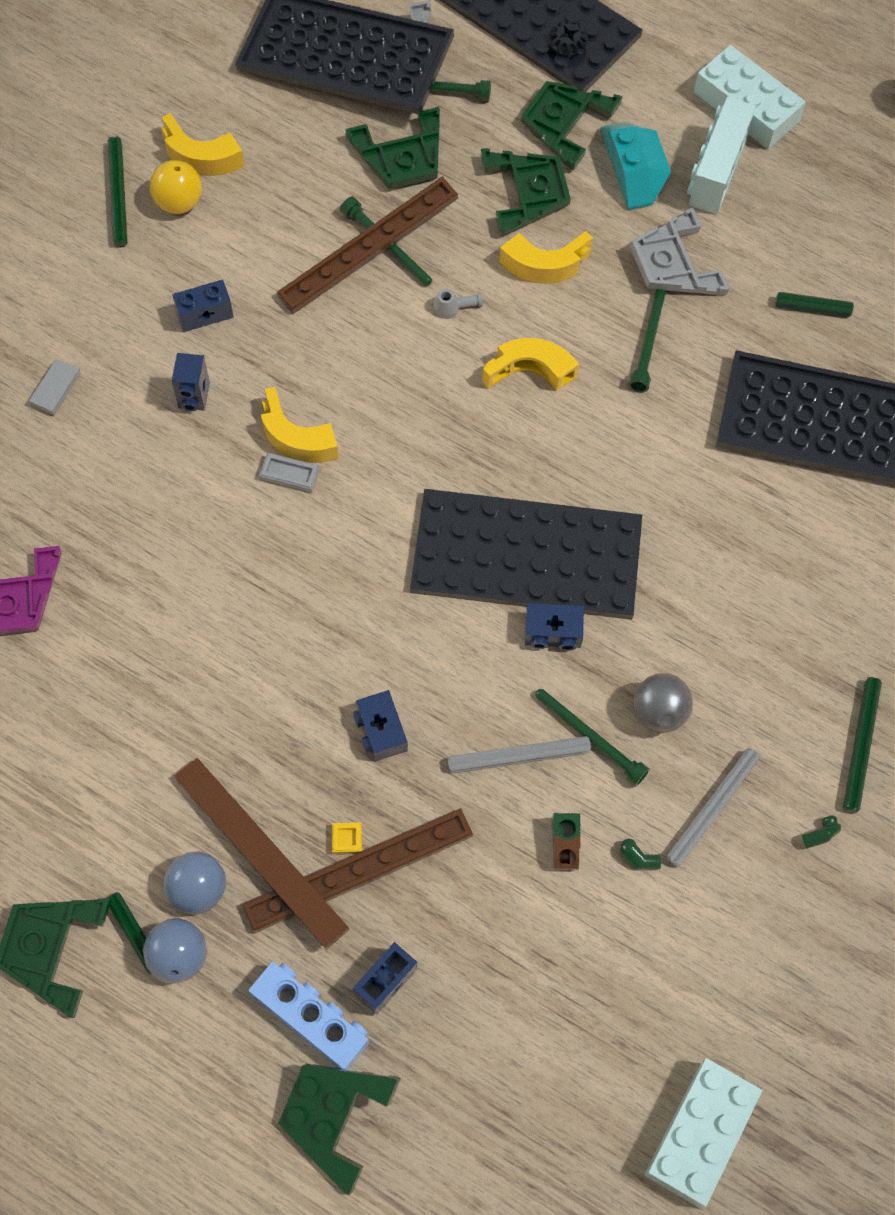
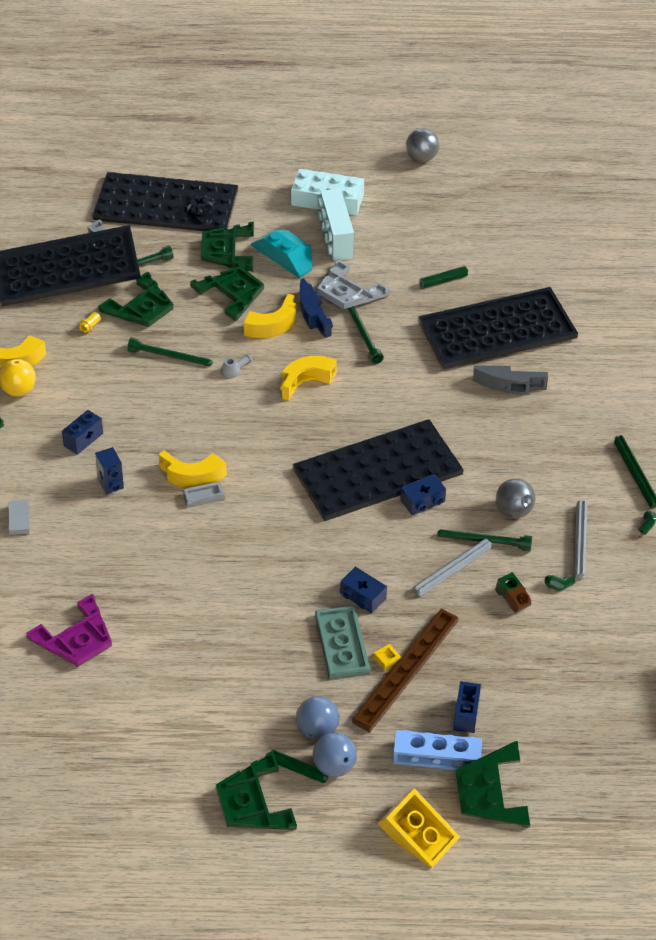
camera: 30 degrees left, 20 degrees down
reddish brown tile [174,758,349,950] -> none
reddish brown tile [277,176,458,314] -> none
none -> yellow pin [79,312,101,333]
none -> dark blue slope [300,278,333,338]
none -> sand green tile [315,605,370,680]
none -> yellow slope [377,788,460,868]
none -> dark grey slope [473,365,548,395]

